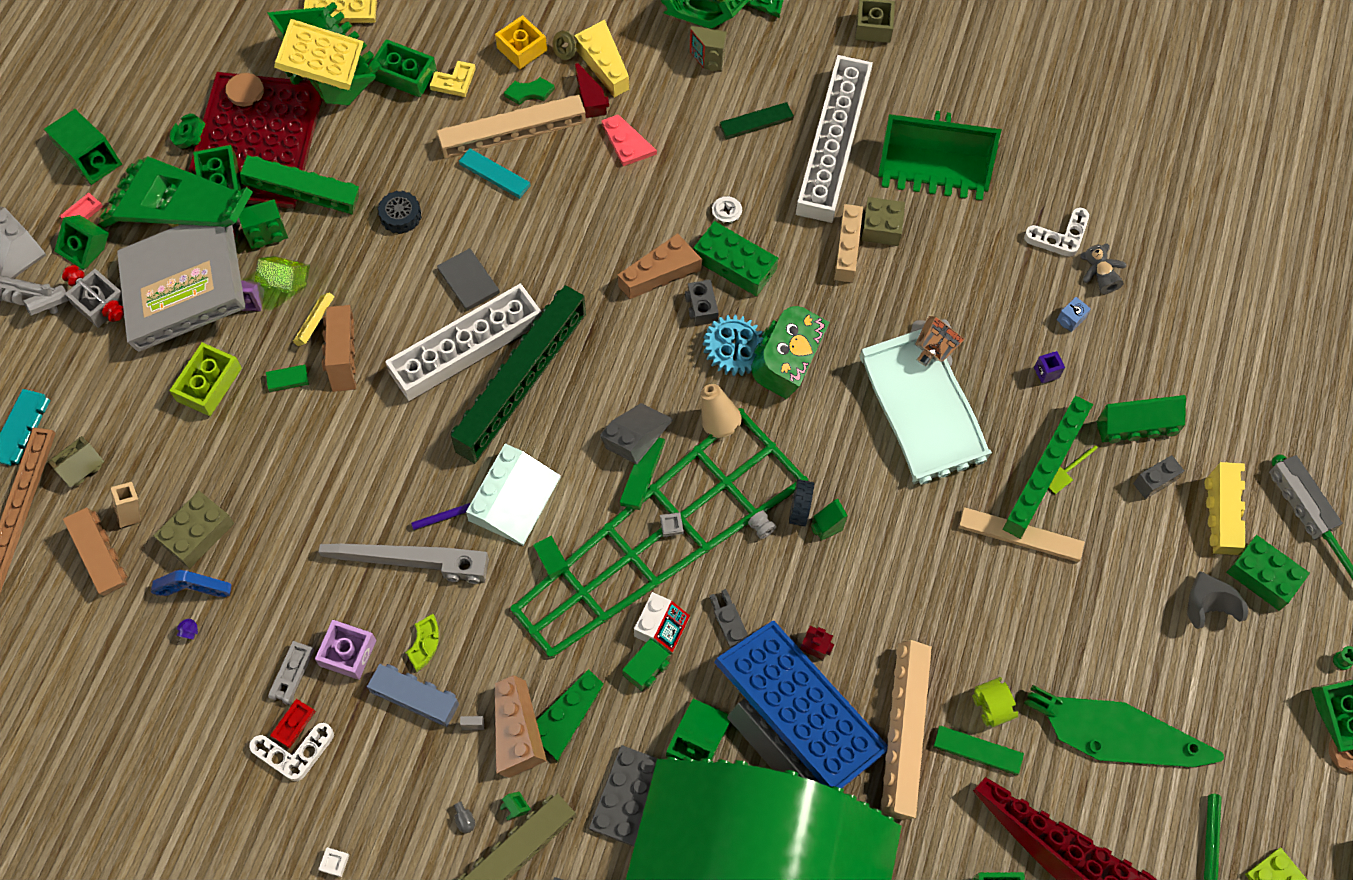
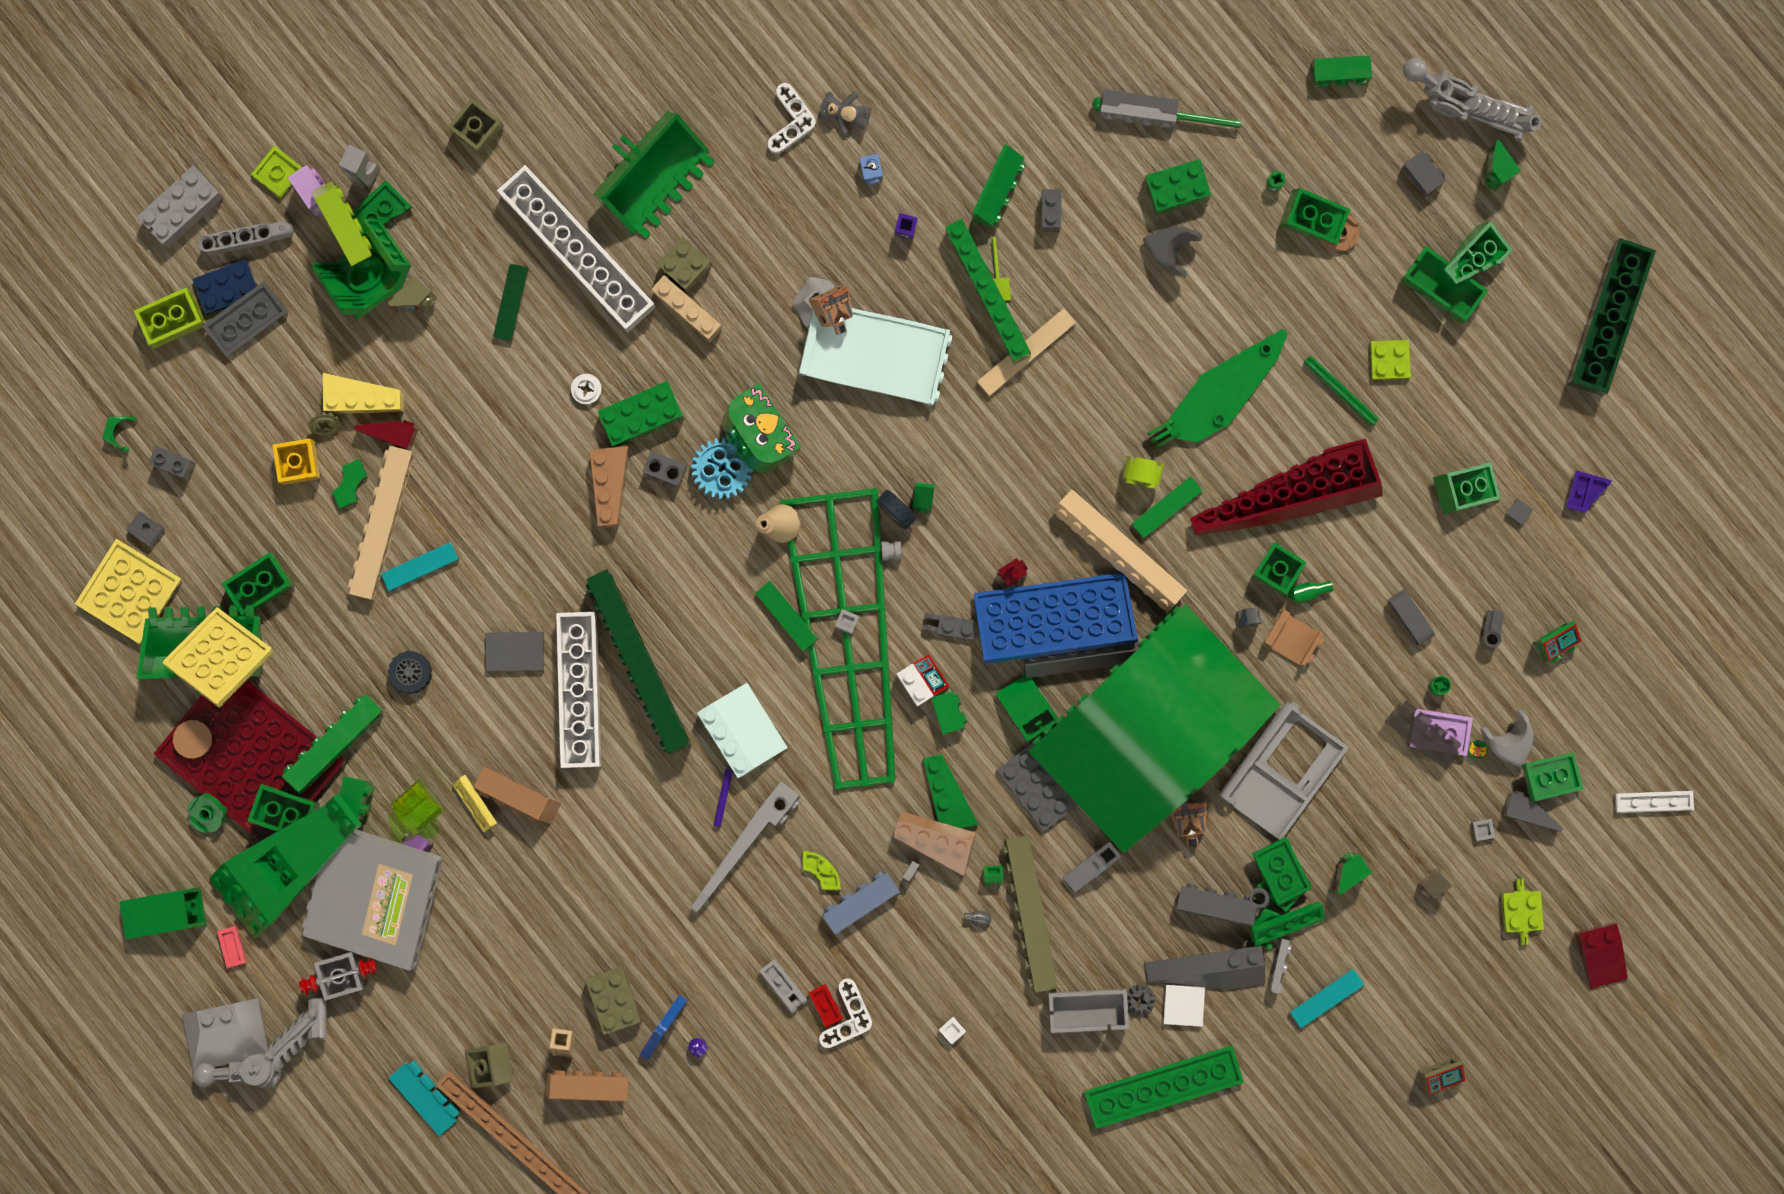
camera: 55 degrees left, 20 degrees up
green slope [54,215,109,269] -> none
lime brick [169,342,242,417] -> none
green tile [266,364,309,392] -> none
lavender brick [315,620,376,680] -> none
light yellow plate [430,61,476,97] -> none
green tile [533,535,569,579] -> none
dark grey slope [600,403,673,465] -> none
coral wing [602,115,657,166] -> none
light yellow wedge [1205,462,1245,555] -> none

